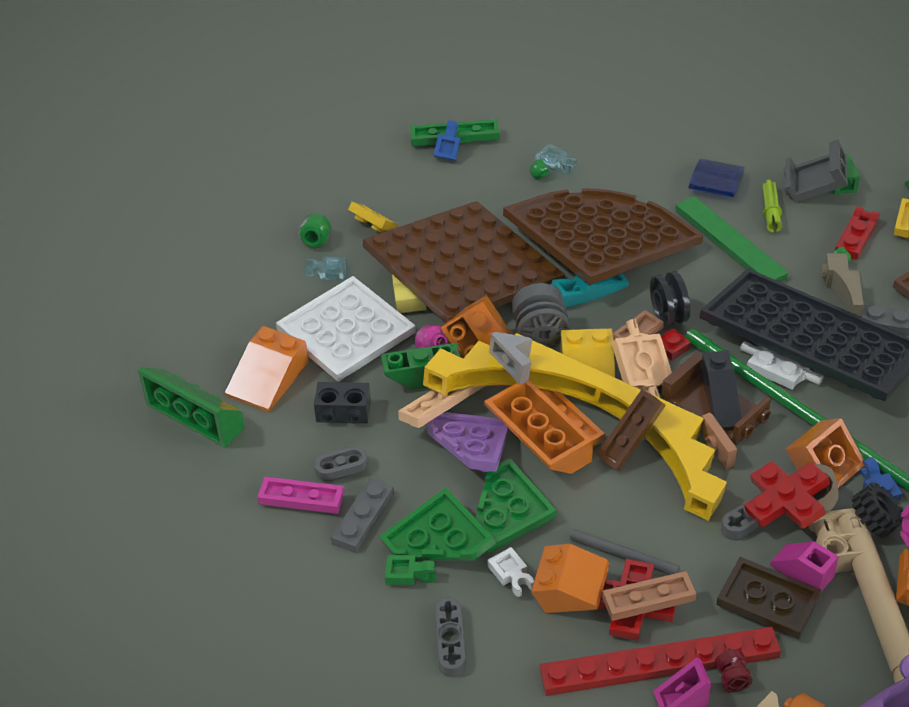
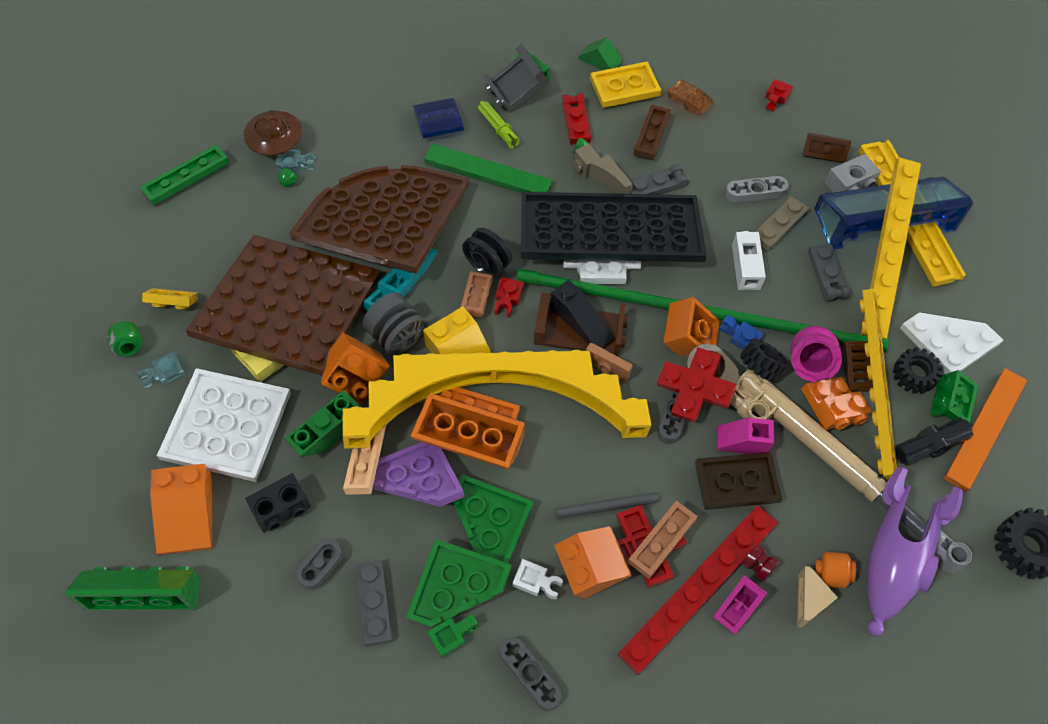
camera: 40 degrees left, 15 degrees up
dark pink plate [257,476,344,514] -> none
dark pink head [415,325,451,349] -> none
blue plate [434,120,461,162] -> none
light grey slope [489,332,532,384] -> none
reddish brown plate [596,389,666,471] -> none
light nougat plate [611,319,672,398] -> none
none -> reddish brown helmet [244,110,302,157]

